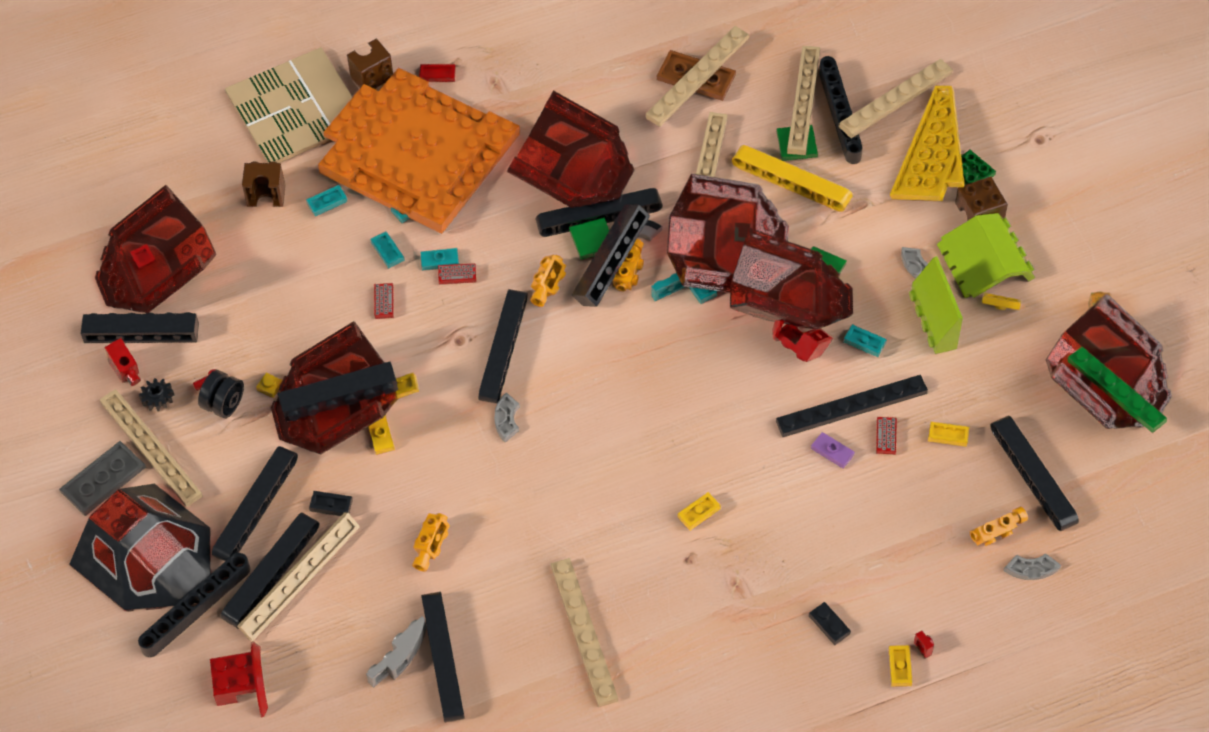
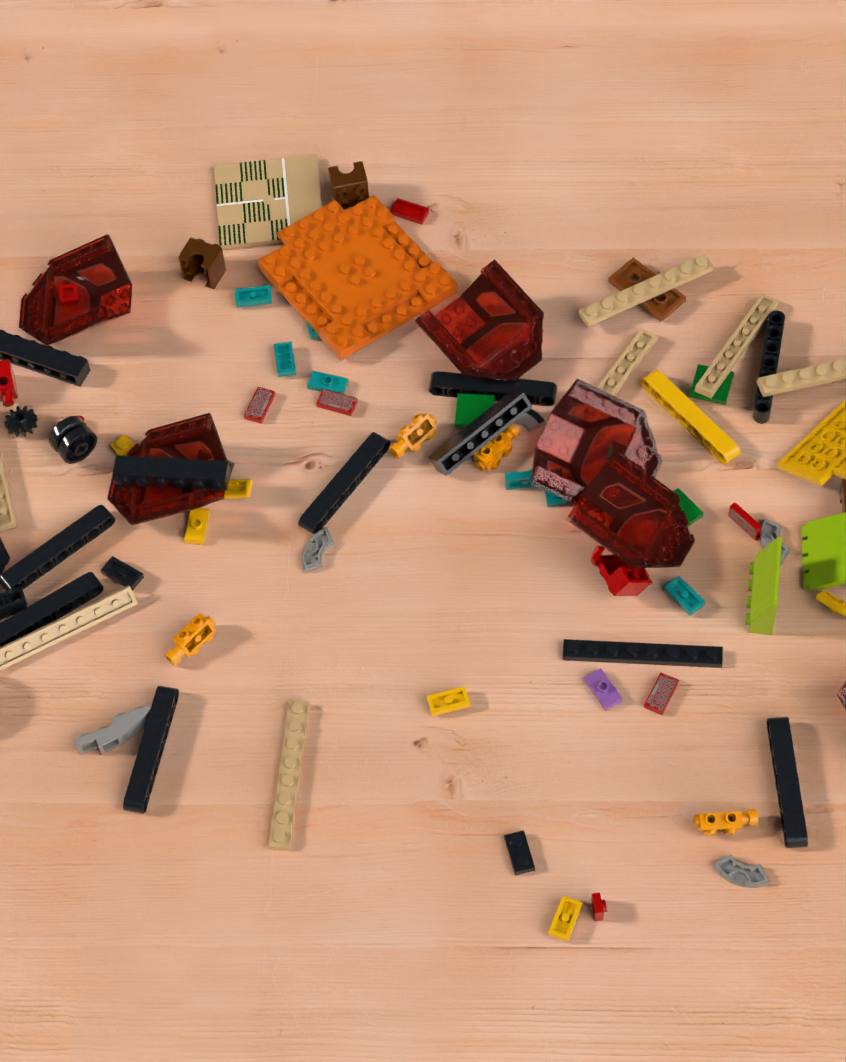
camera: 25 degrees right, 0 degrees up
yellow plate [928,421,969,447] -> none
none -> red tile [728,502,762,540]

